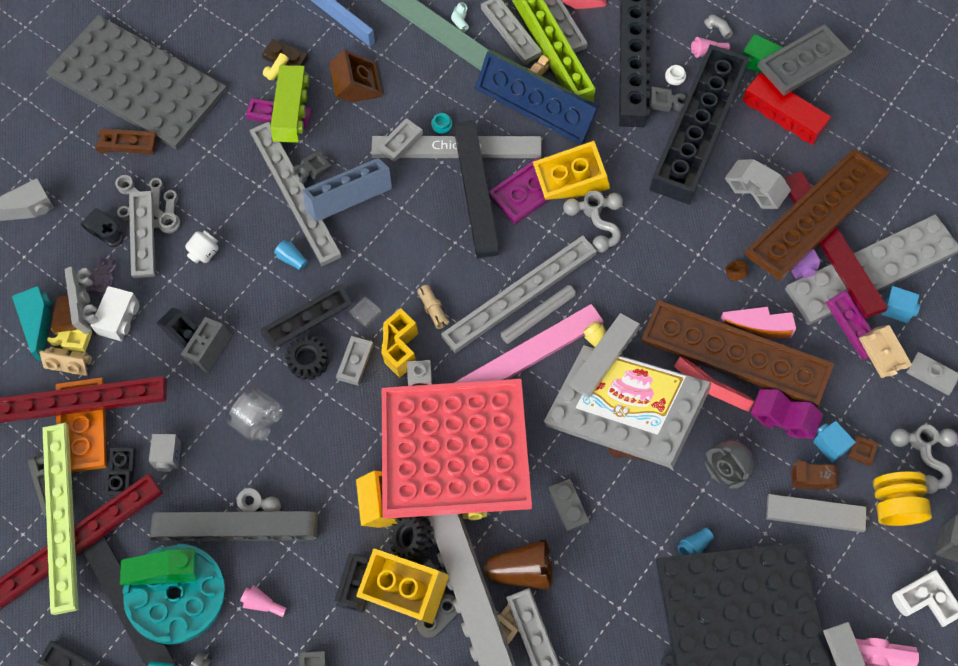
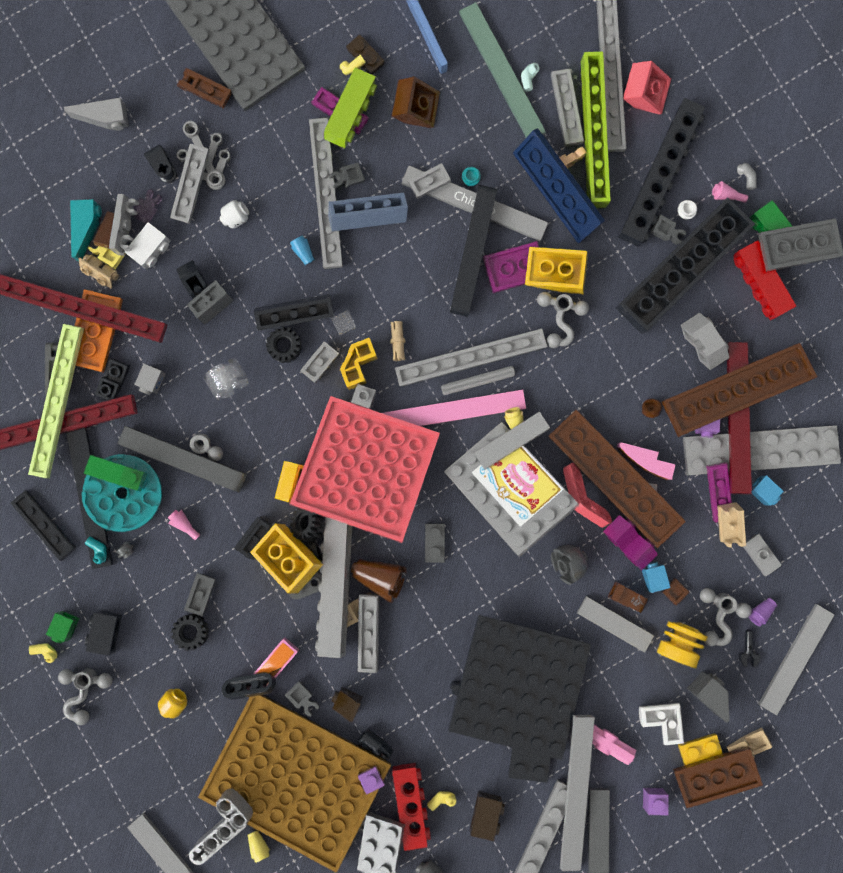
camera: 20 degrees right, 20 degrees up
dark azure cone [678,528,714,555] -> none

